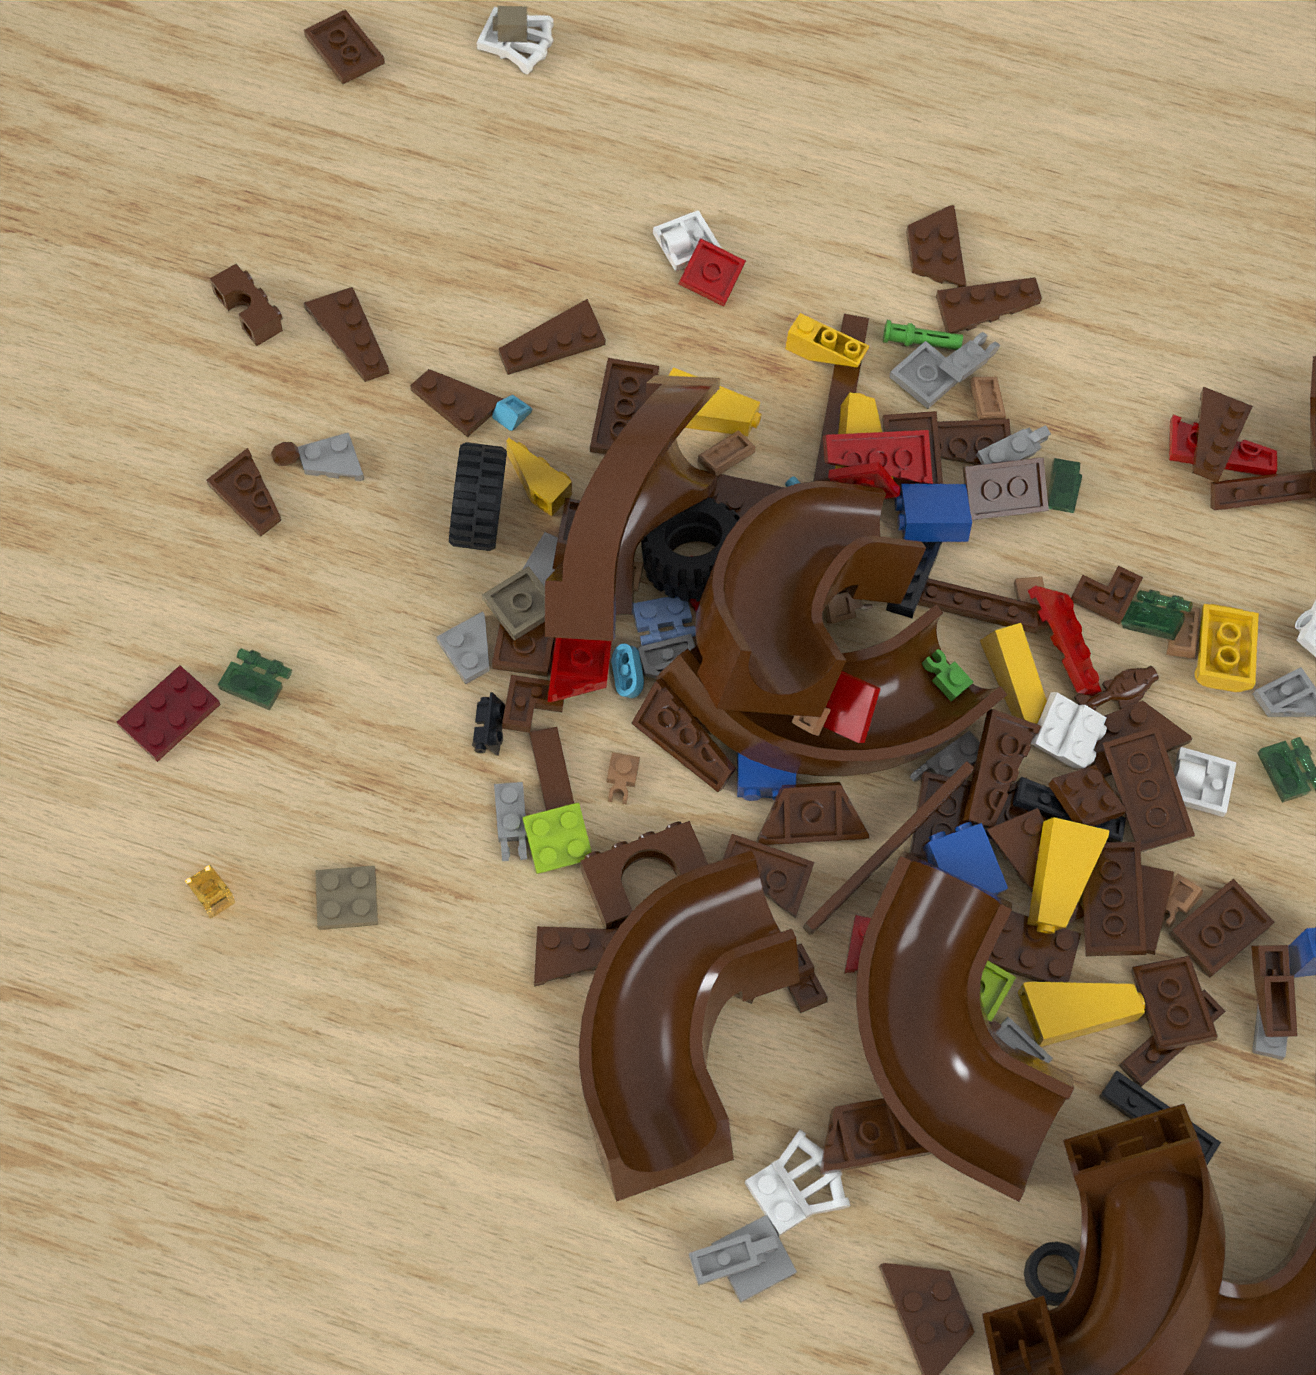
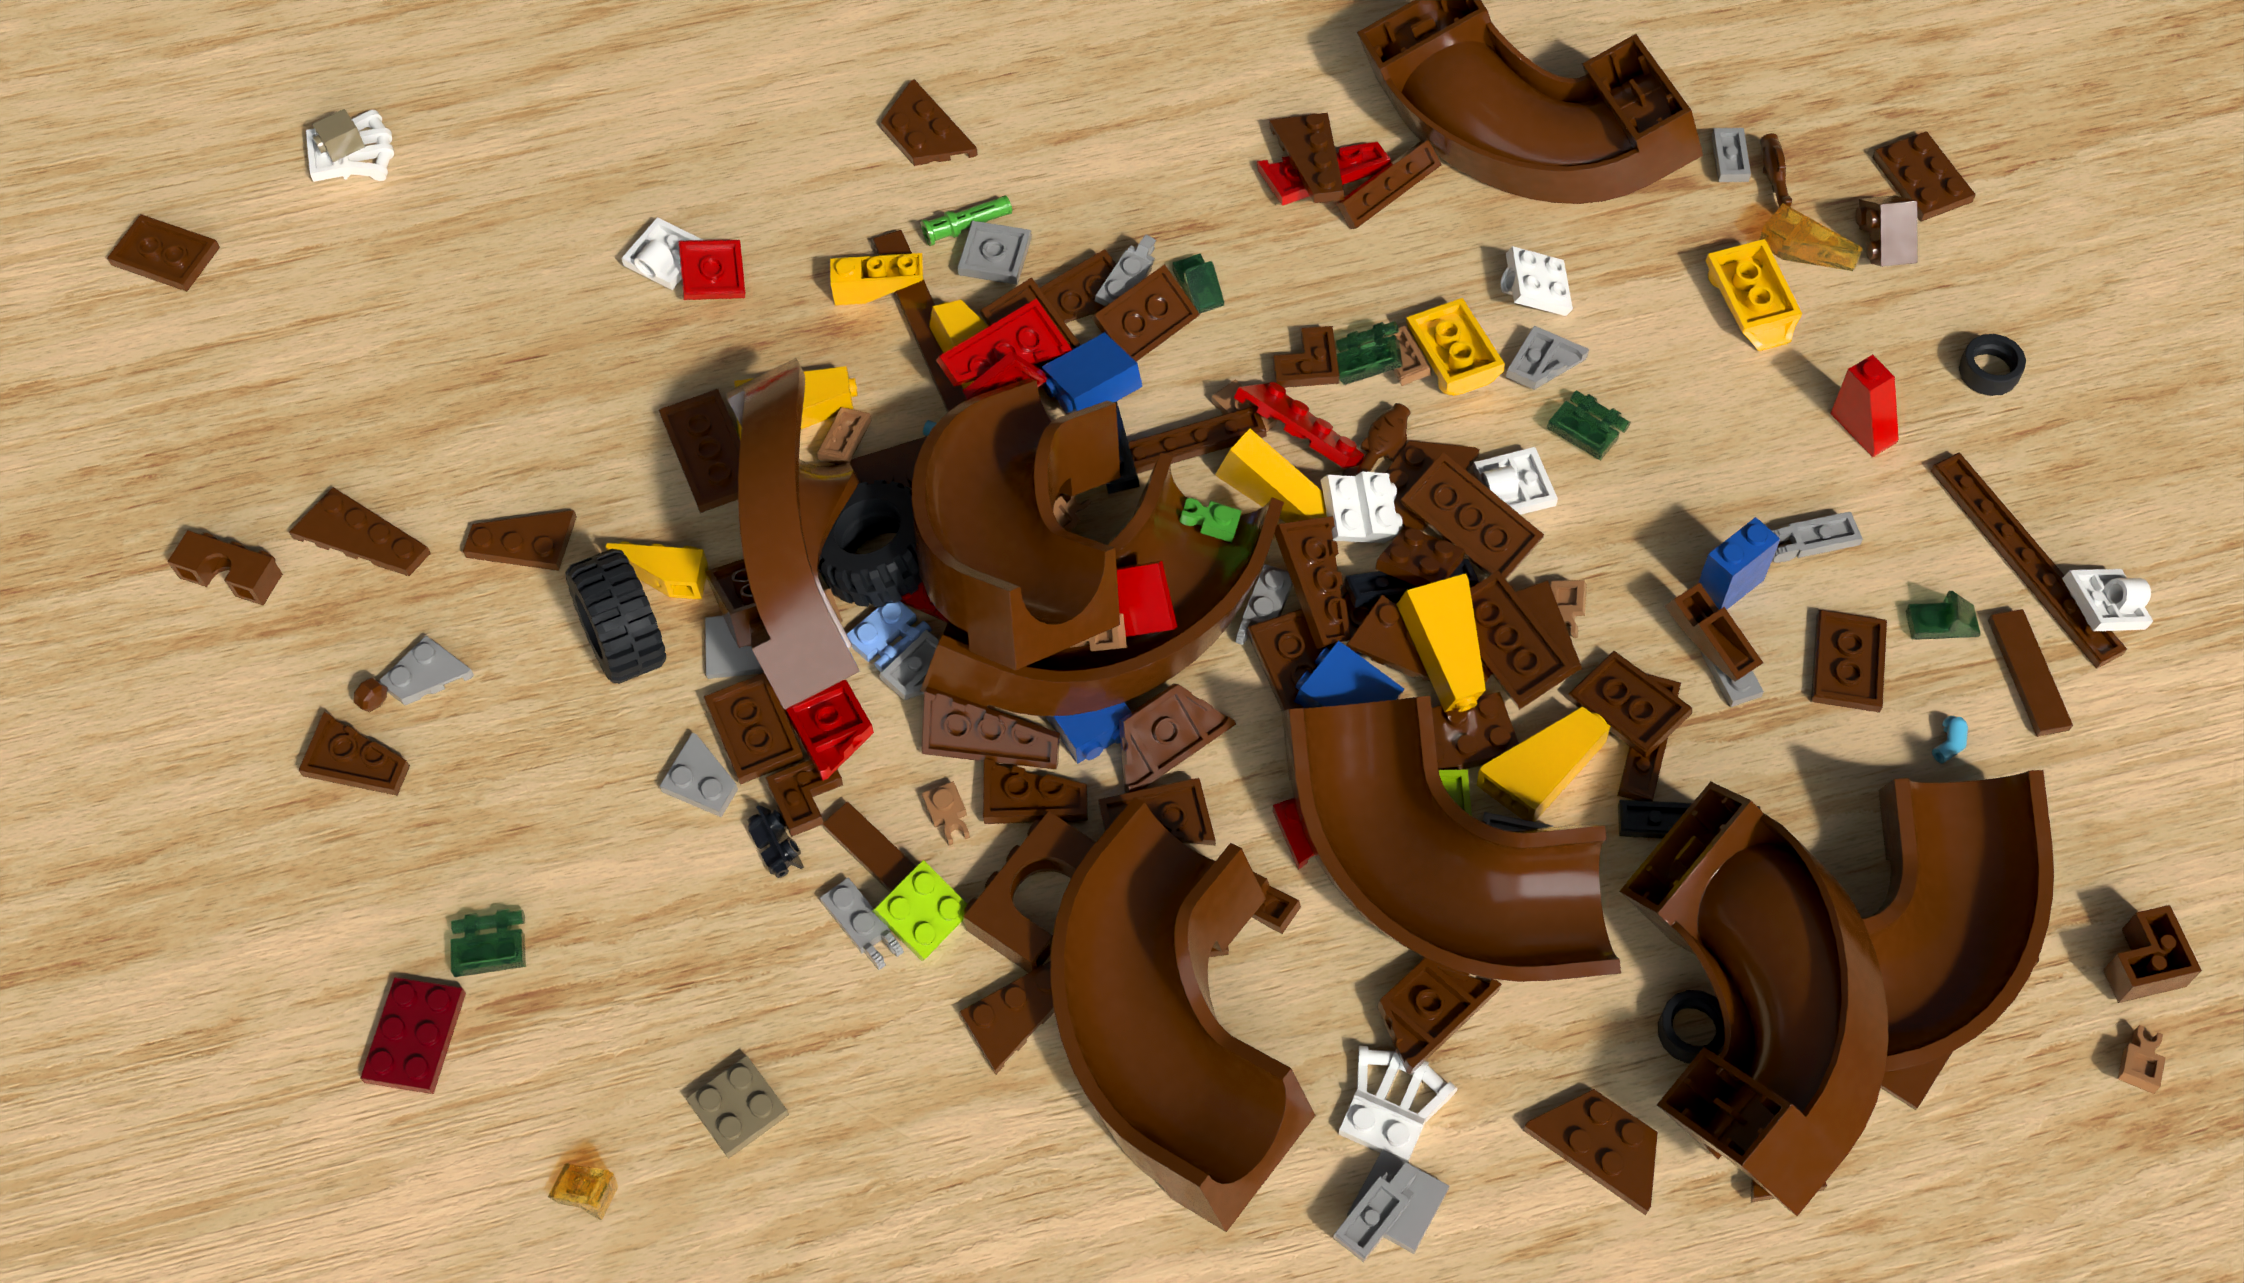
camera: 25 degrees left, 5 degrees down
dark tan plate [482,566,545,640] -> none
medium azure slope [492,395,532,431] -> none
reddish brown wing [499,299,606,375] -> none
medium azure plate [611,644,644,699] -> none
reddish brown tile [803,761,974,935] -> none
reddish brown wing [936,277,1042,334] -> none
light grey hinge [939,332,1000,383] -> none
medium nougat plate [970,376,1006,420] -> none
reddish brown plate [1169,878,1275,978] -> none
none -> reddish brown wing [983,758,1088,824]

